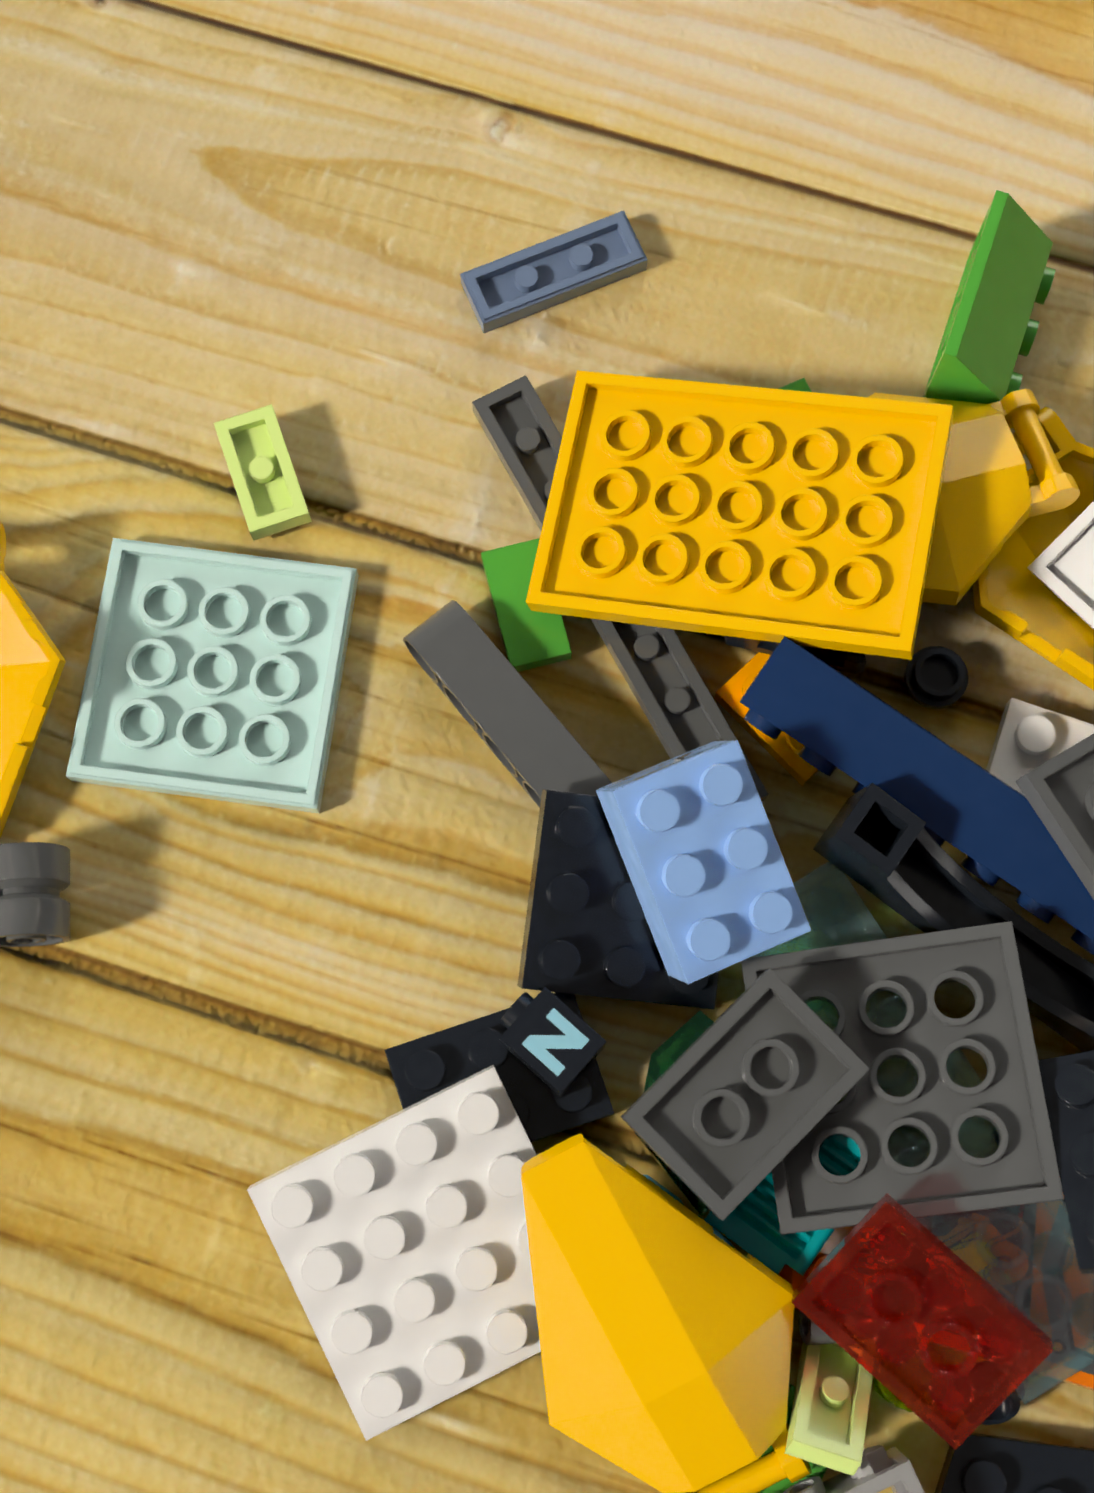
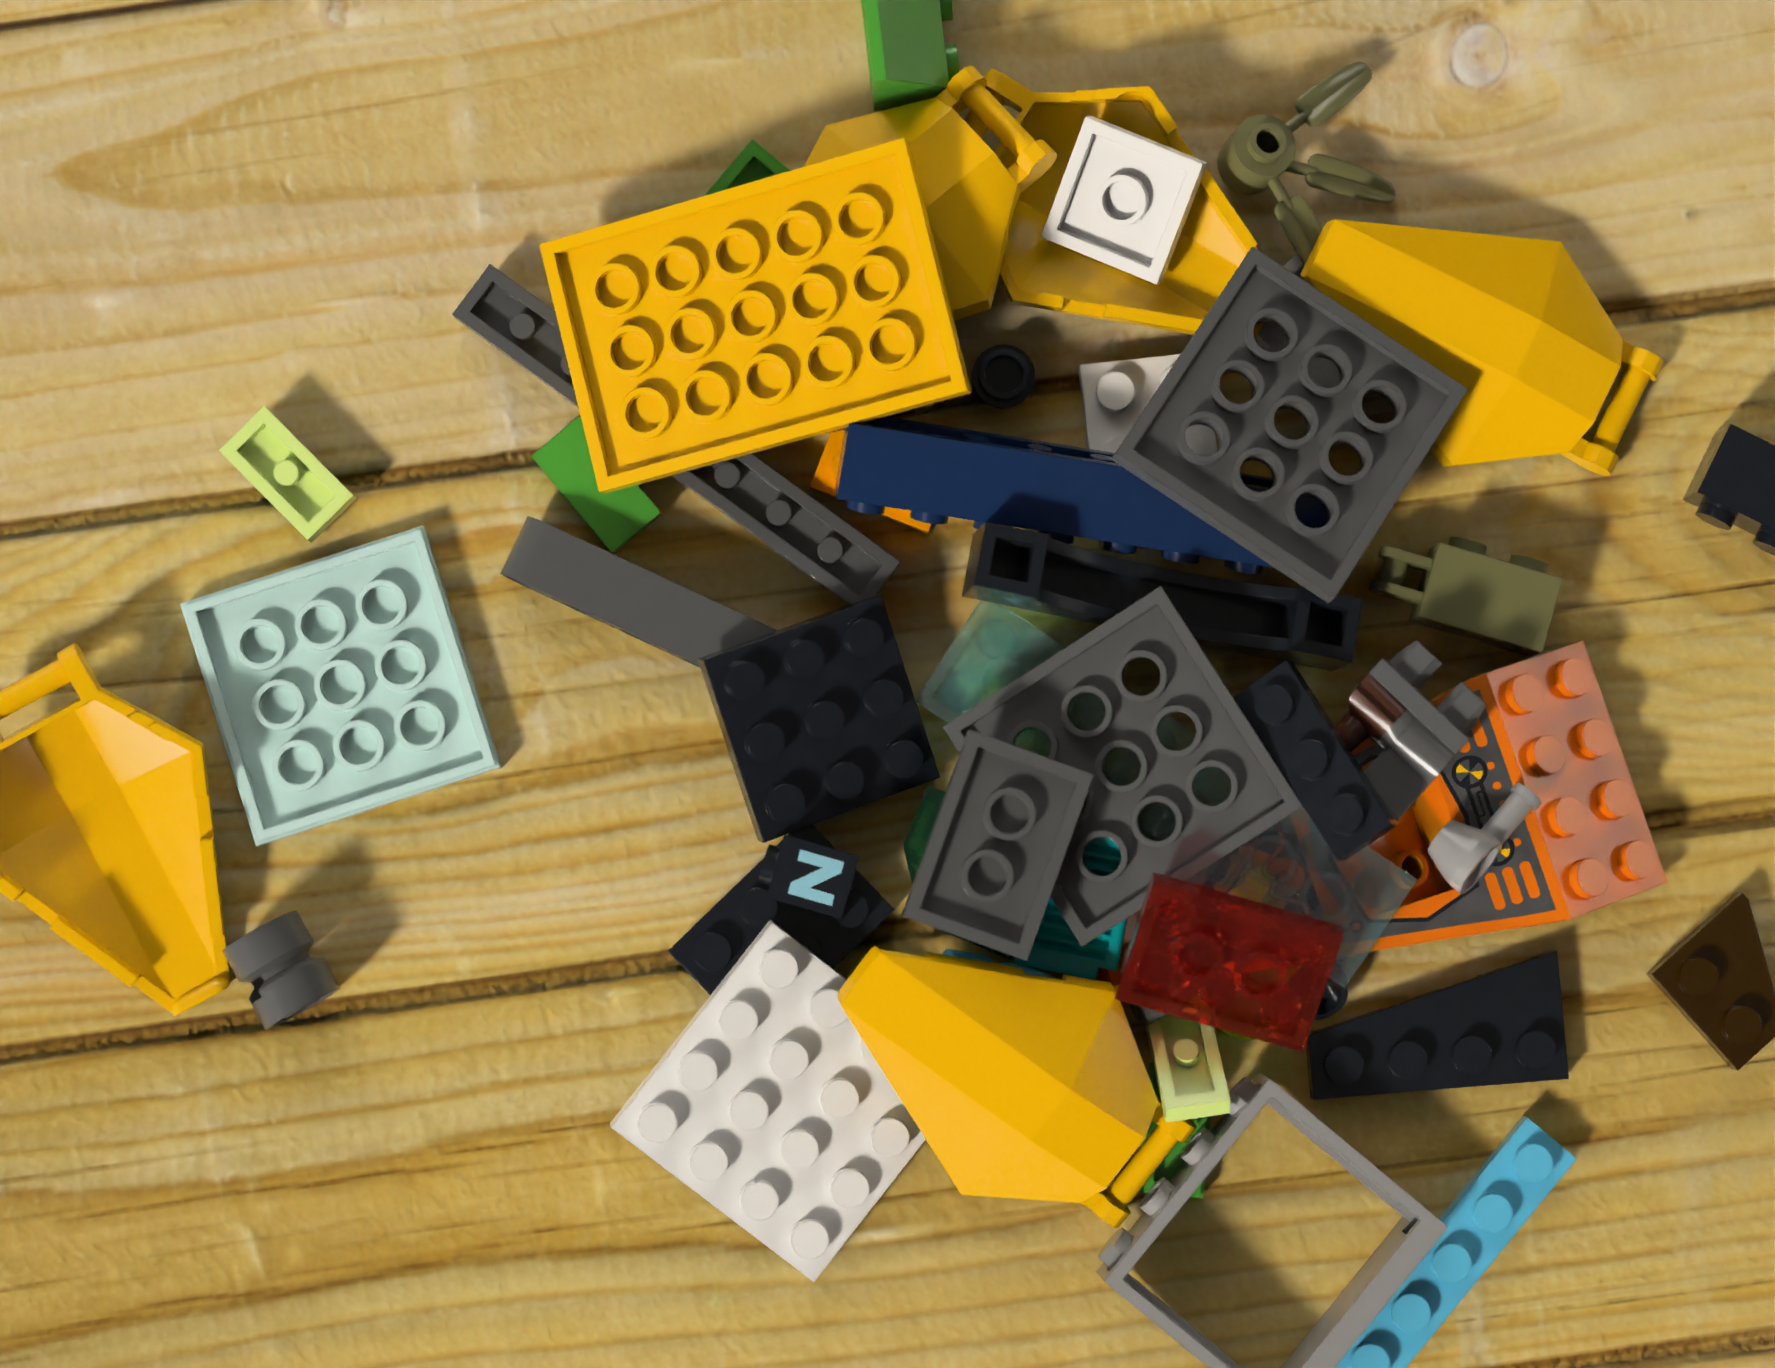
camera: 30 degrees left, 10 degrees up
sand blue tile [460,210,648,333] -> none
light blue brick [596,740,811,984] -> none

